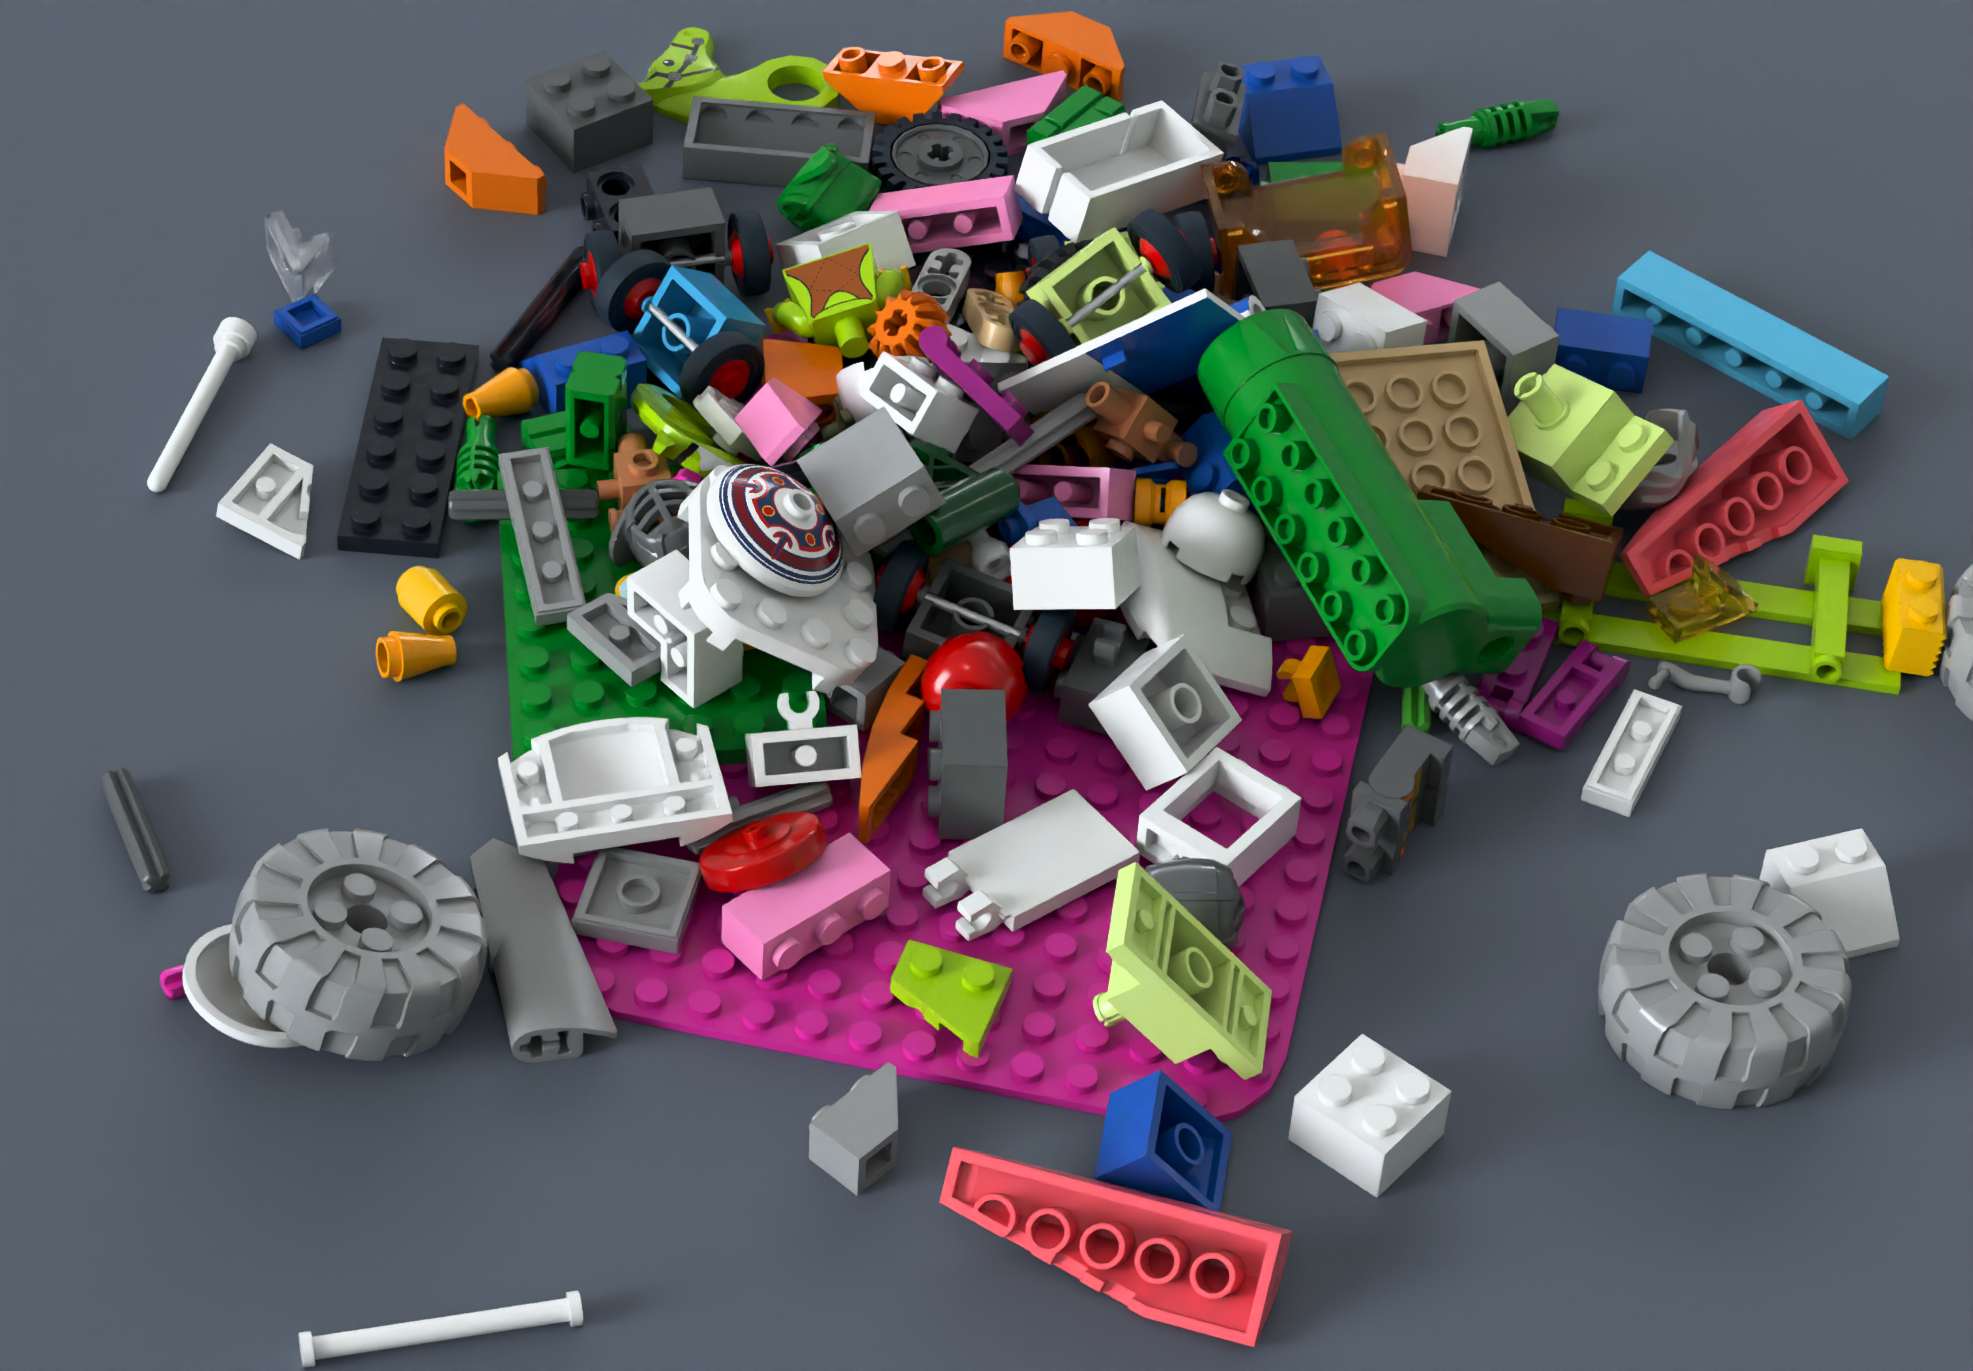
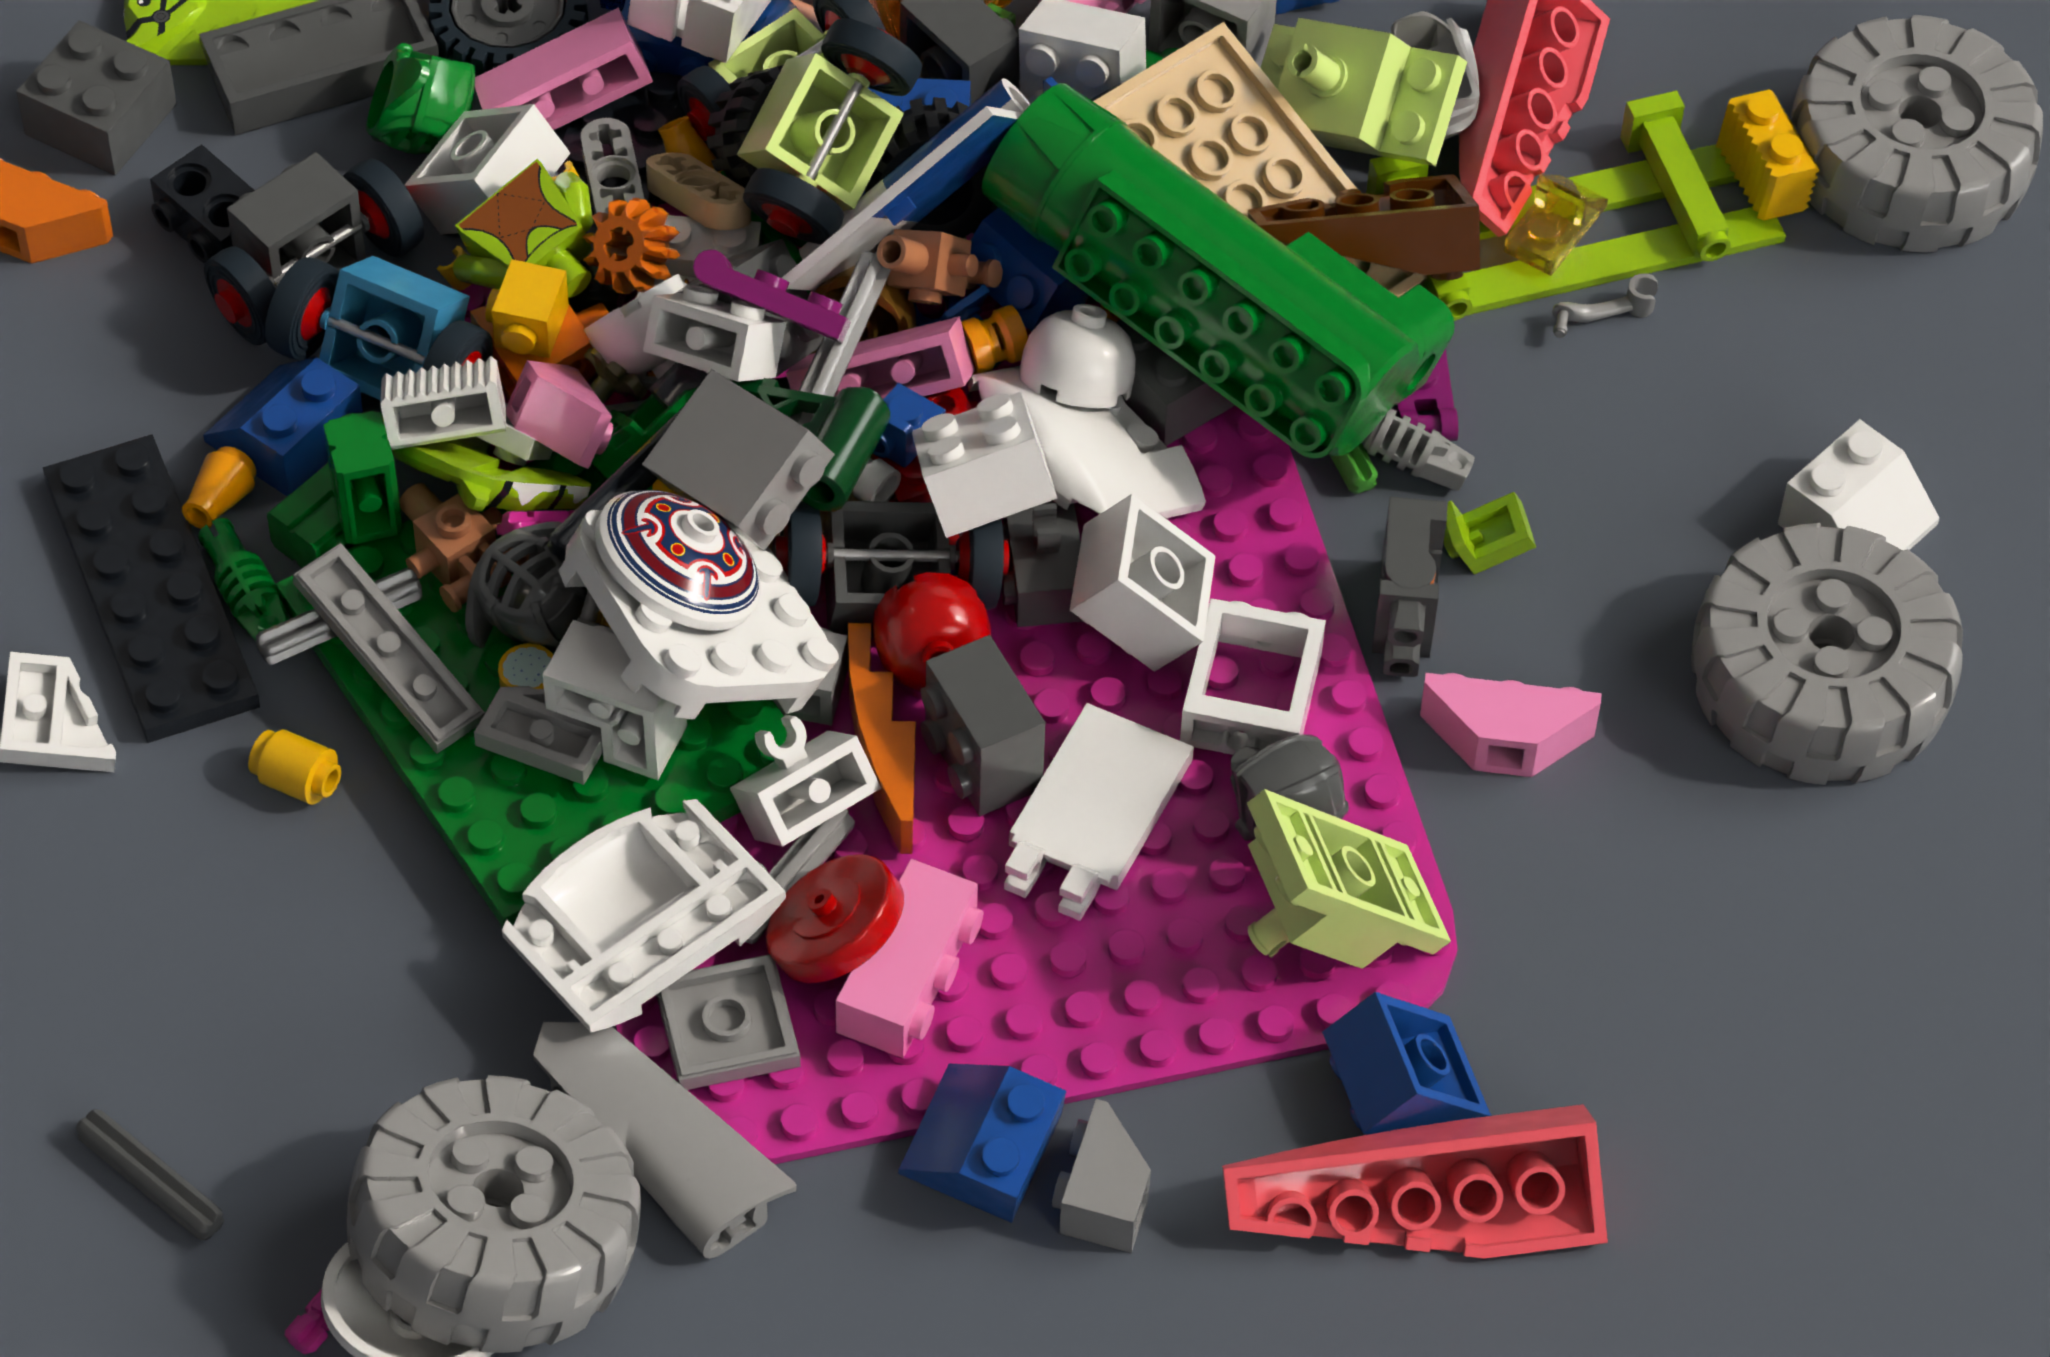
camera: 25 degrees left, 10 degrees up
light orange cone [376,631,457,682] -> none
black axle [490,246,584,372] -> none
lime wing [890,939,1012,1058] -> none
light orange tile [1276,645,1341,719] -> none
white brick [1288,1034,1451,1198] -> none
magenta plate [1517,640,1631,751] -> none
white tile [1581,689,1682,817] -> none
none -> white brick [380,356,506,450]
none -> yellow brick [485,259,569,358]
none -> blue slope [898,1063,1066,1223]
none -> bright pink slope [1420,673,1602,777]
none -> lime bracket [1443,492,1536,575]

